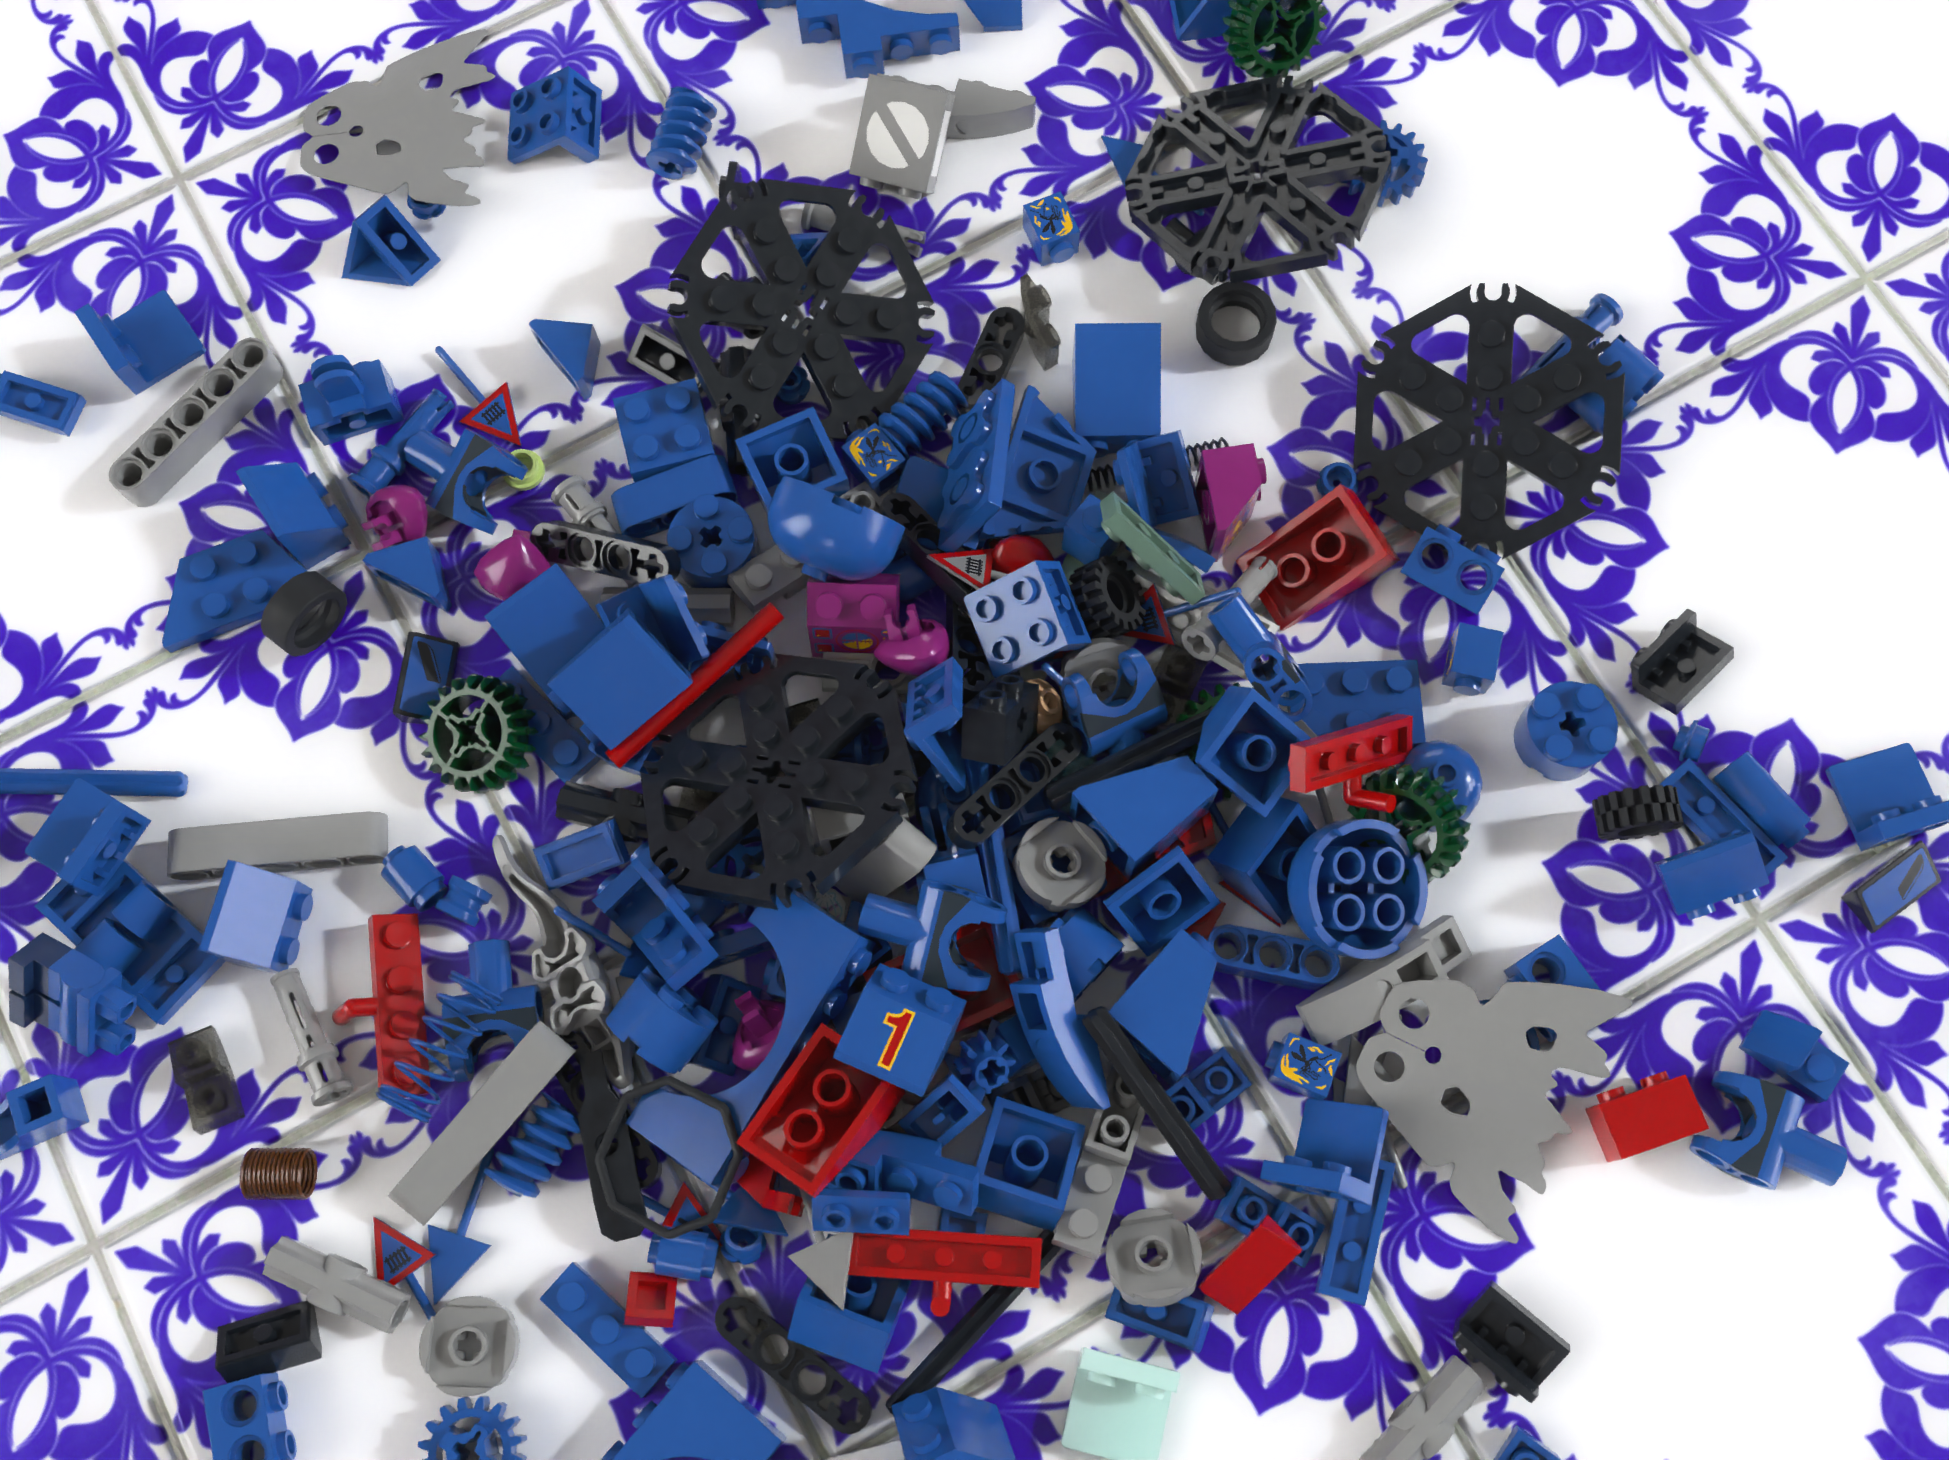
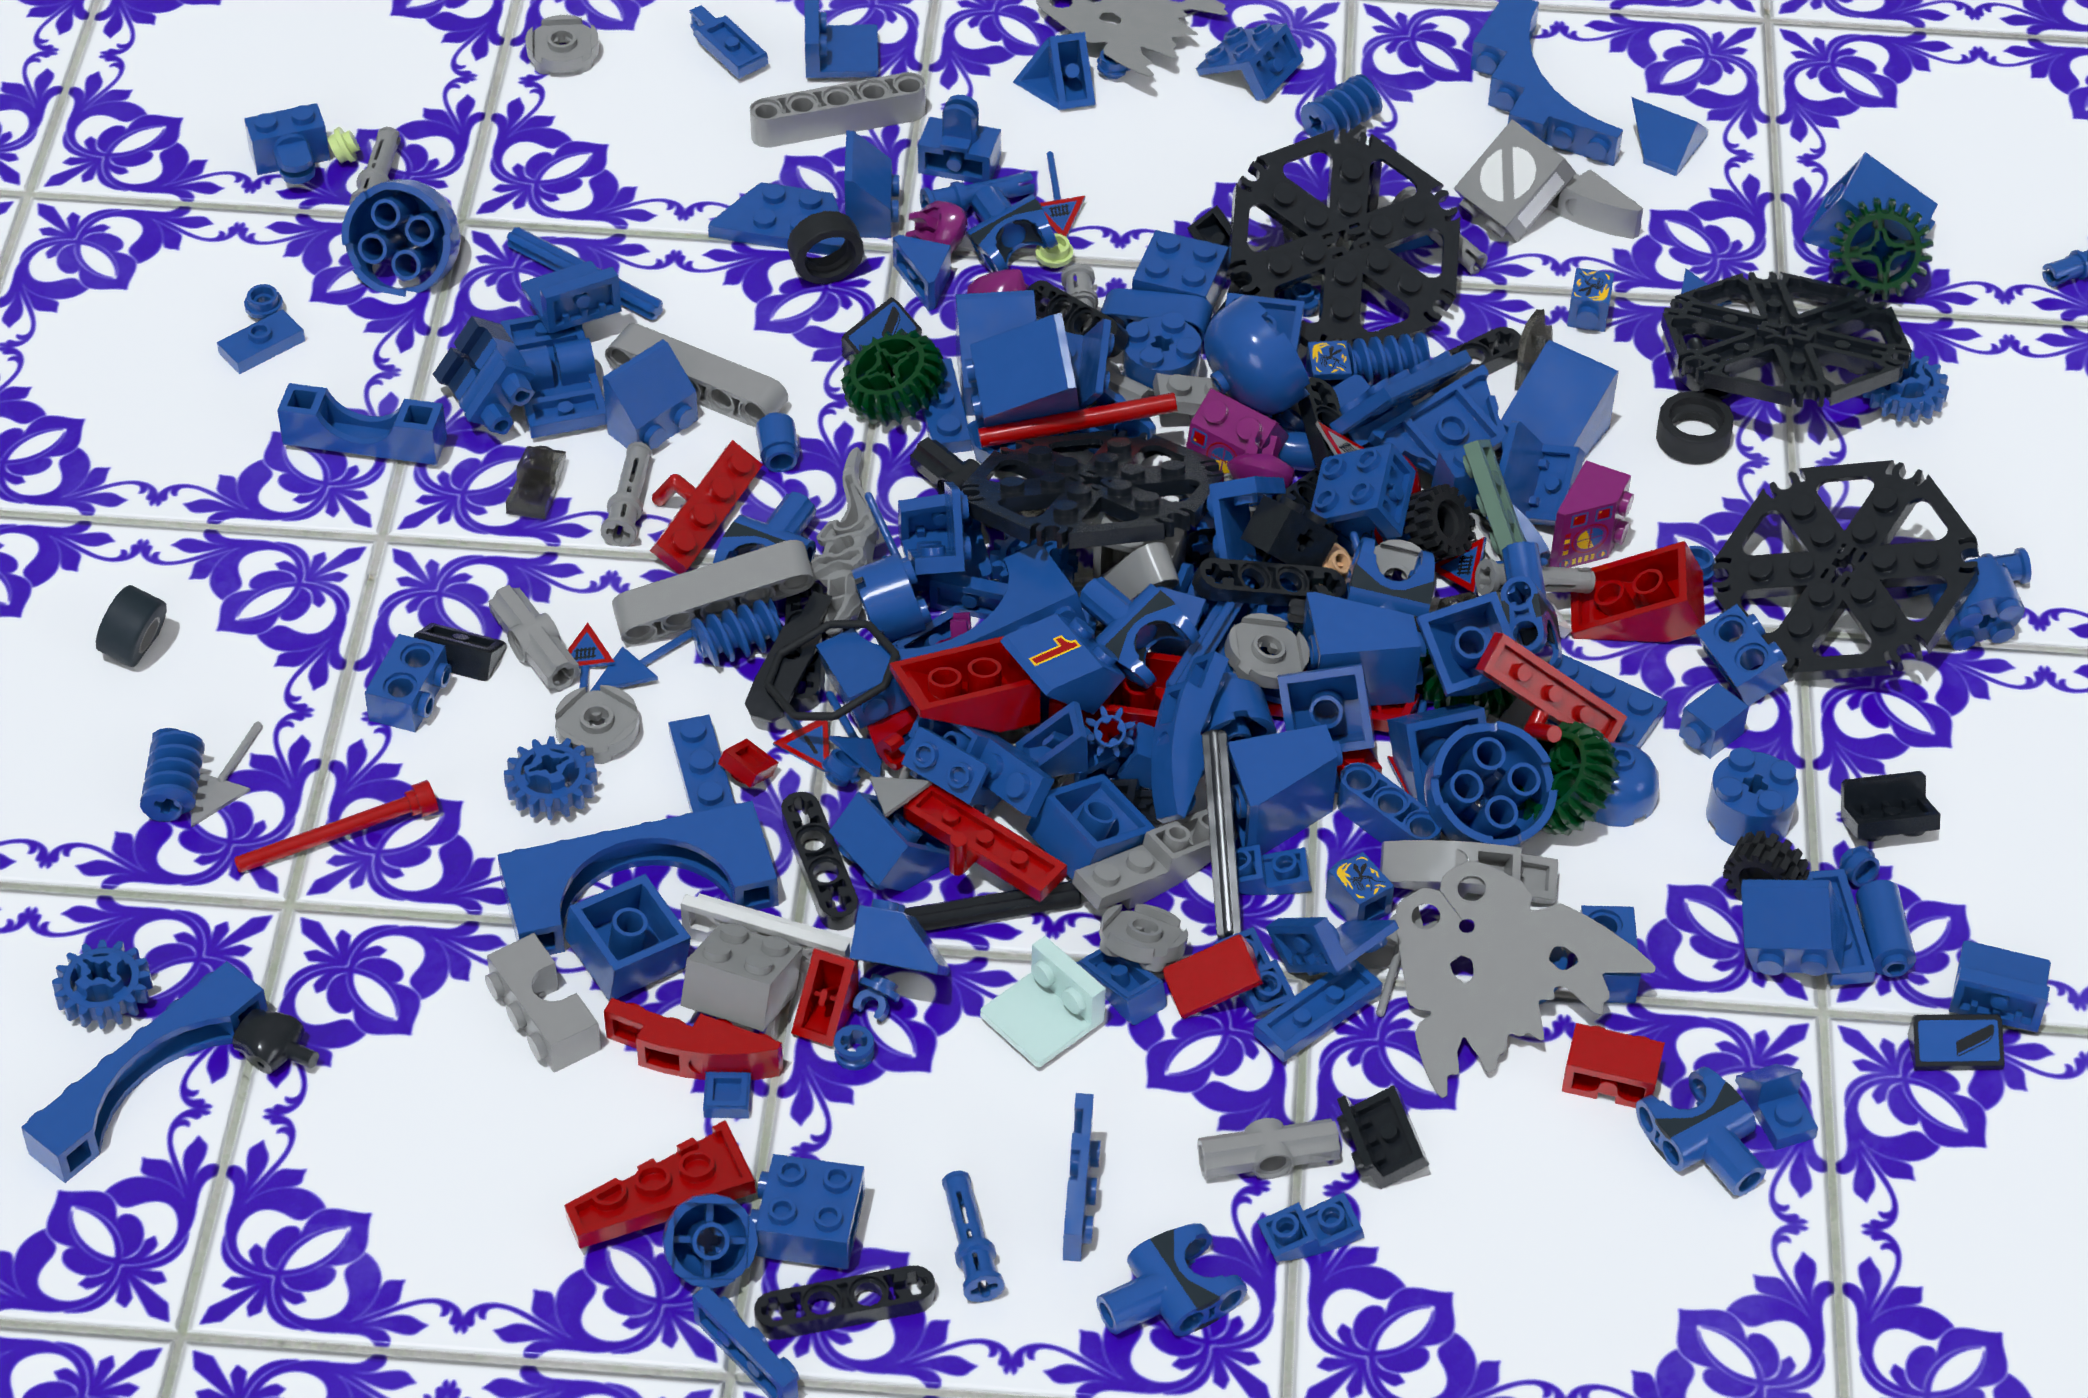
camera: 30 degrees right, 25 degrees down
reddish brown piece [239,1148,318,1200] -> none
blue piece [376,970,503,1123] -> none
blue wheel [434,875,493,928] -> none
blue slope [528,319,601,400] -> none
blue tile [532,818,630,891] -> none
blue brick [647,1226,720,1282] -> none

